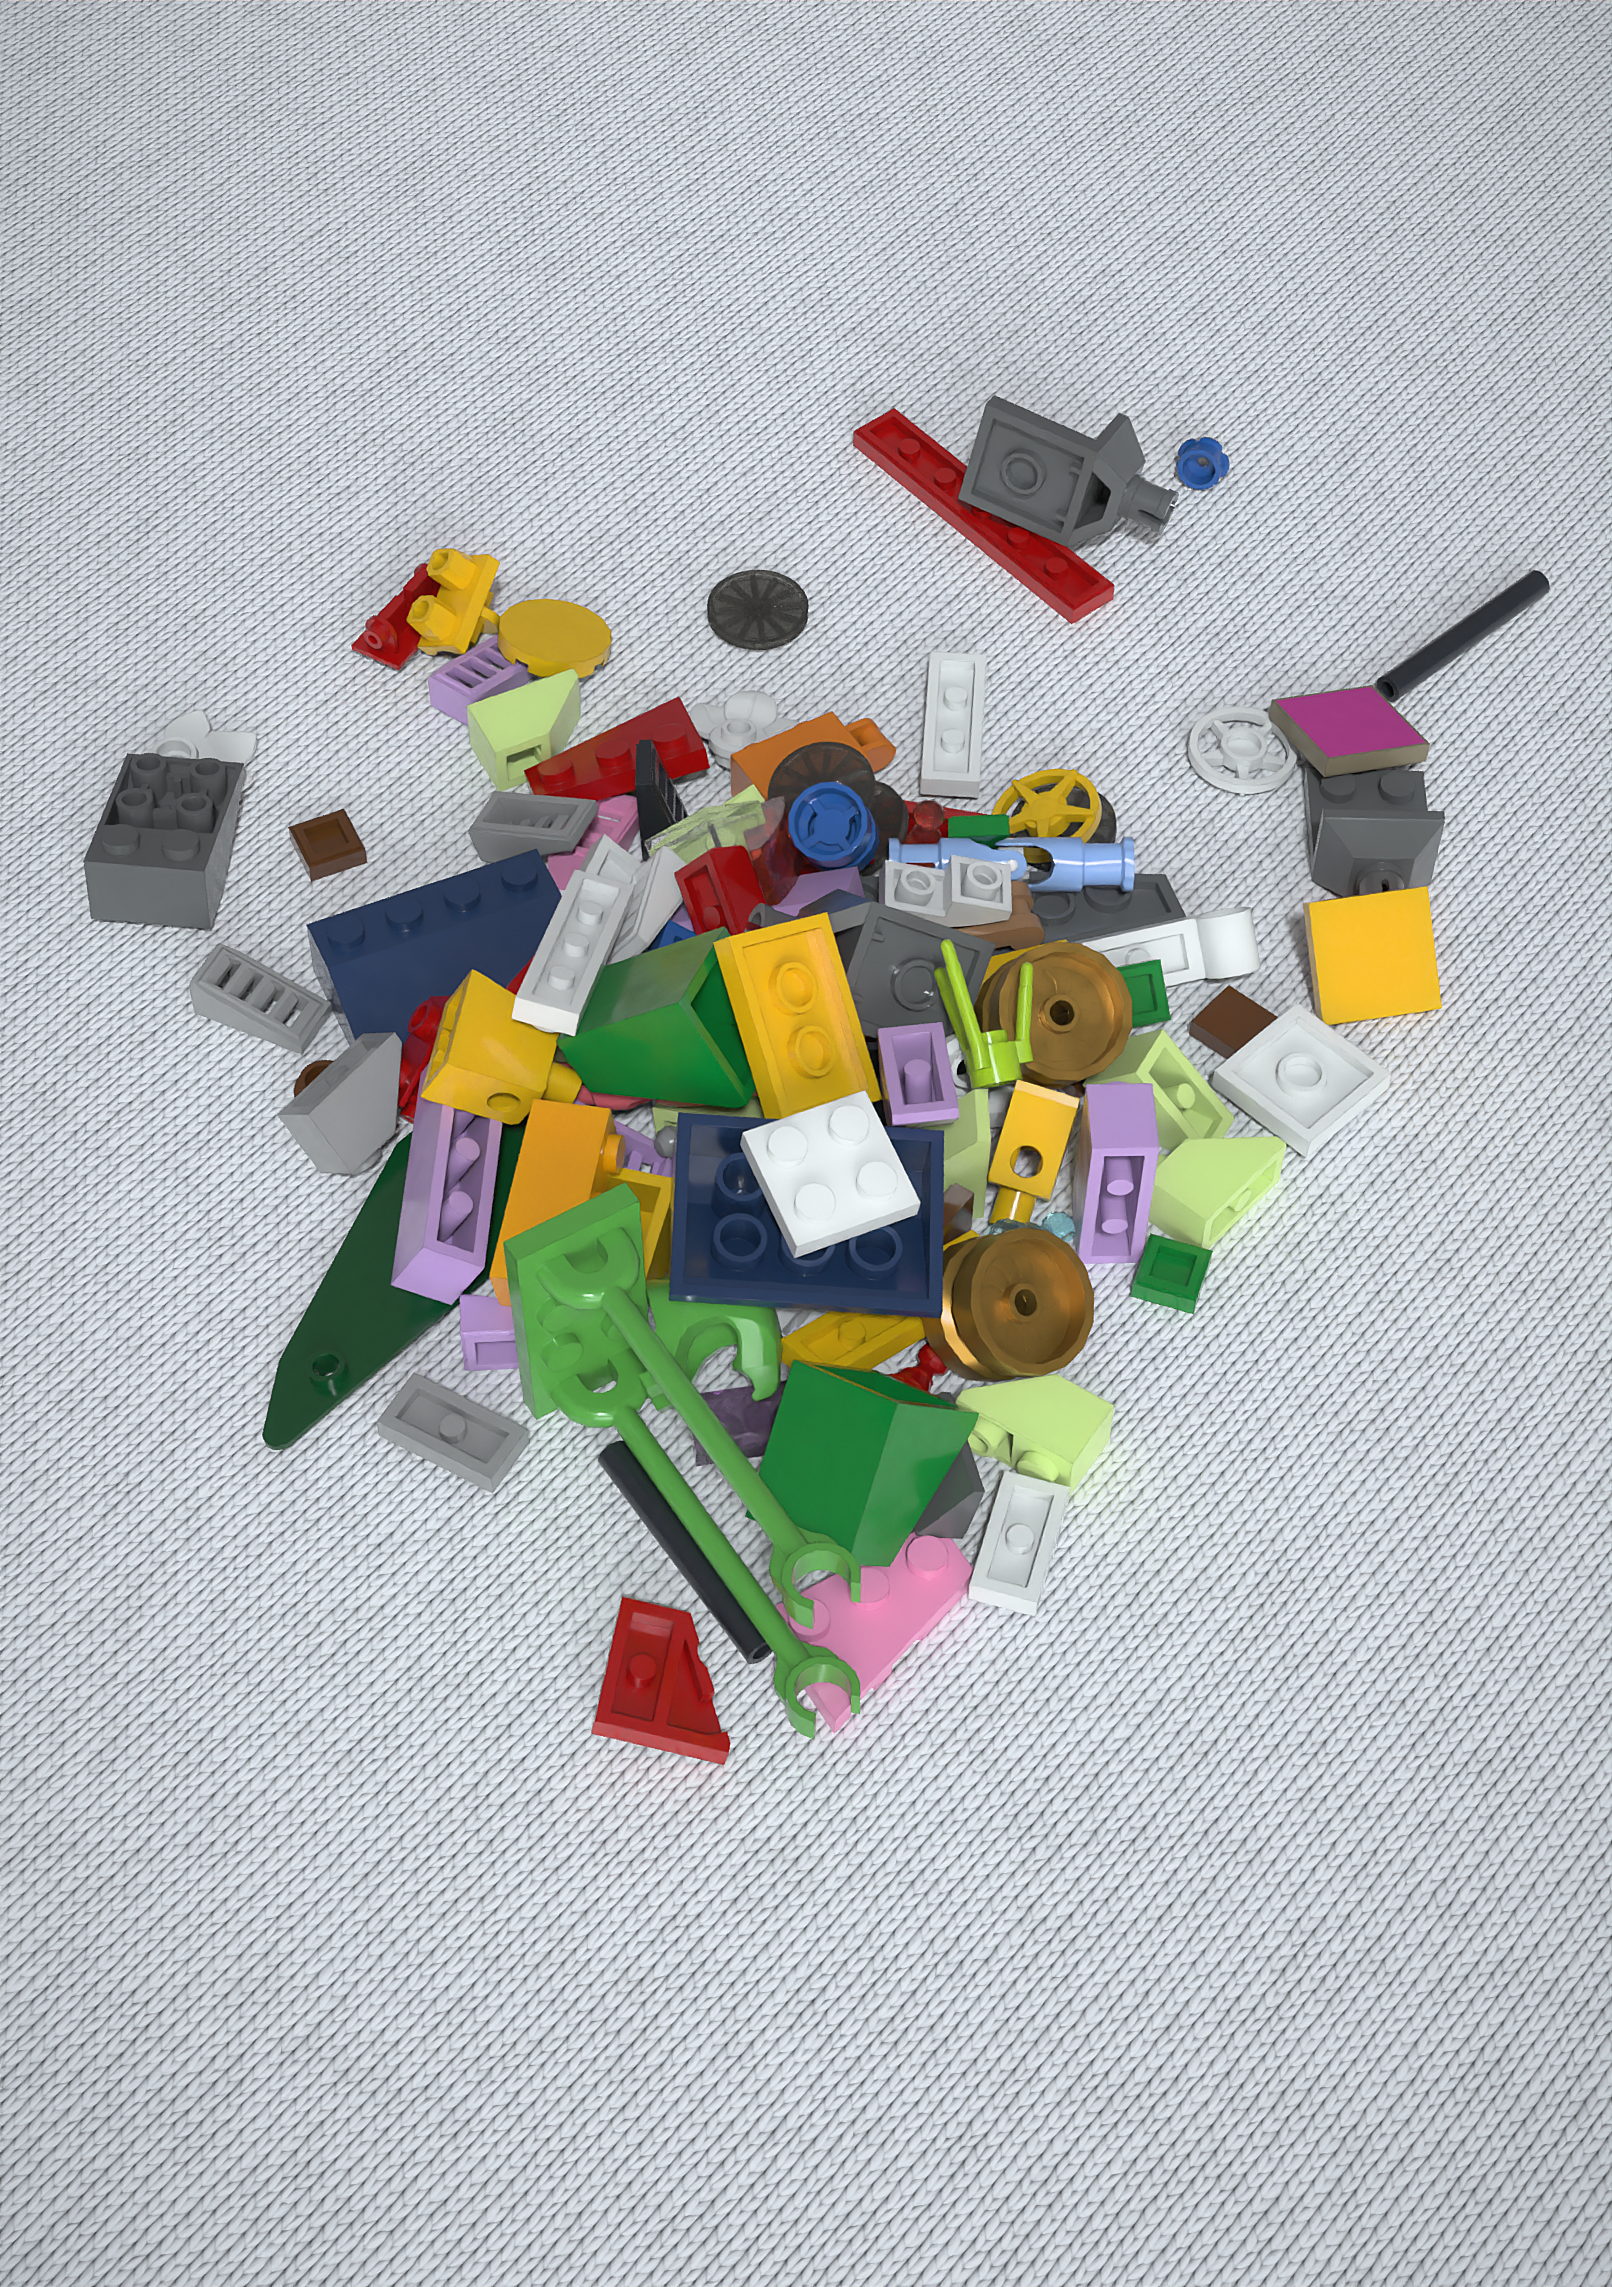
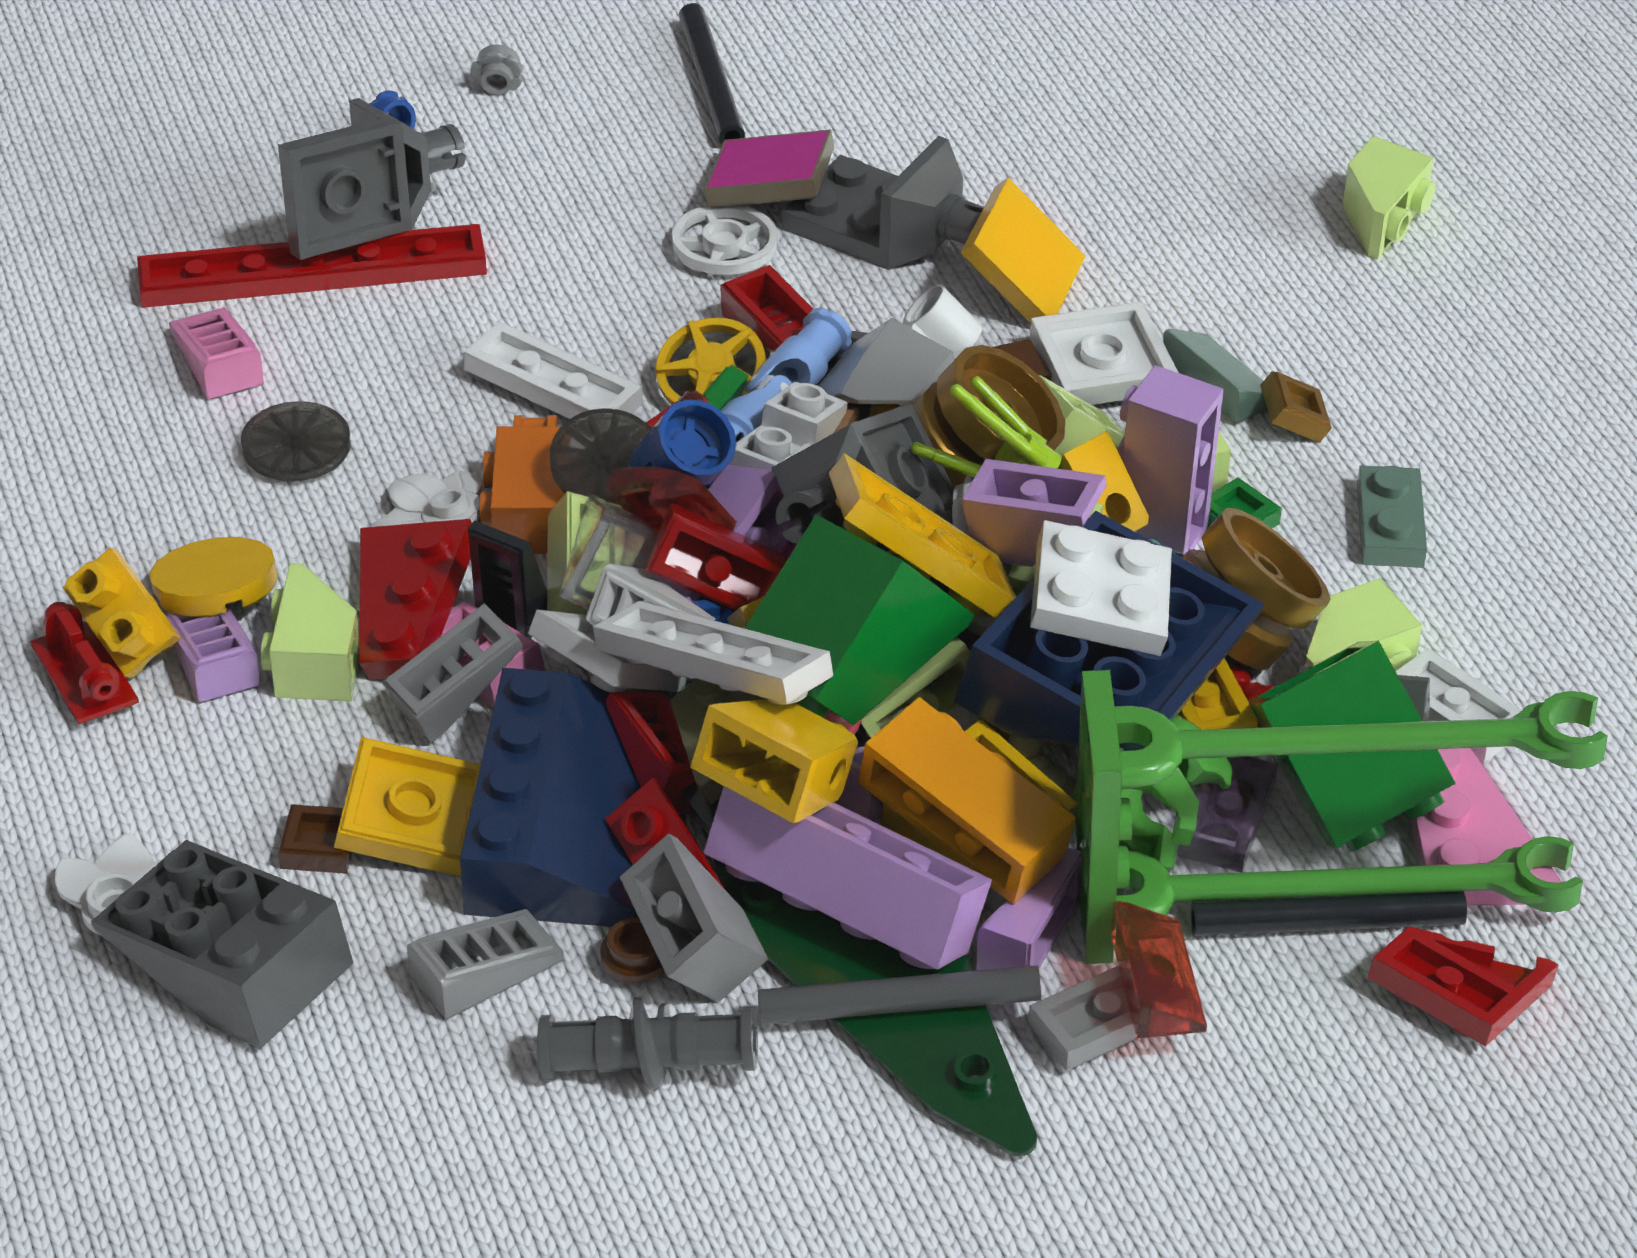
camera: 60 degrees left, 10 degrees down
none -> bright pink slope [169,307,264,400]
none -> yellow tile [334,737,481,877]
none -> light grey plate [470,44,523,95]
none -> dark grey piece [537,997,758,1089]
none -> red slope [720,265,813,351]
none -> dark grey piece [758,965,1041,1025]
none -> light grey slope [818,318,955,407]
none -> clear red slope [1110,901,1207,1038]
none -> sand green slope [1163,329,1267,424]
none -> pearl gold tile [1260,371,1332,443]
none -> sand green plate [1357,465,1427,568]

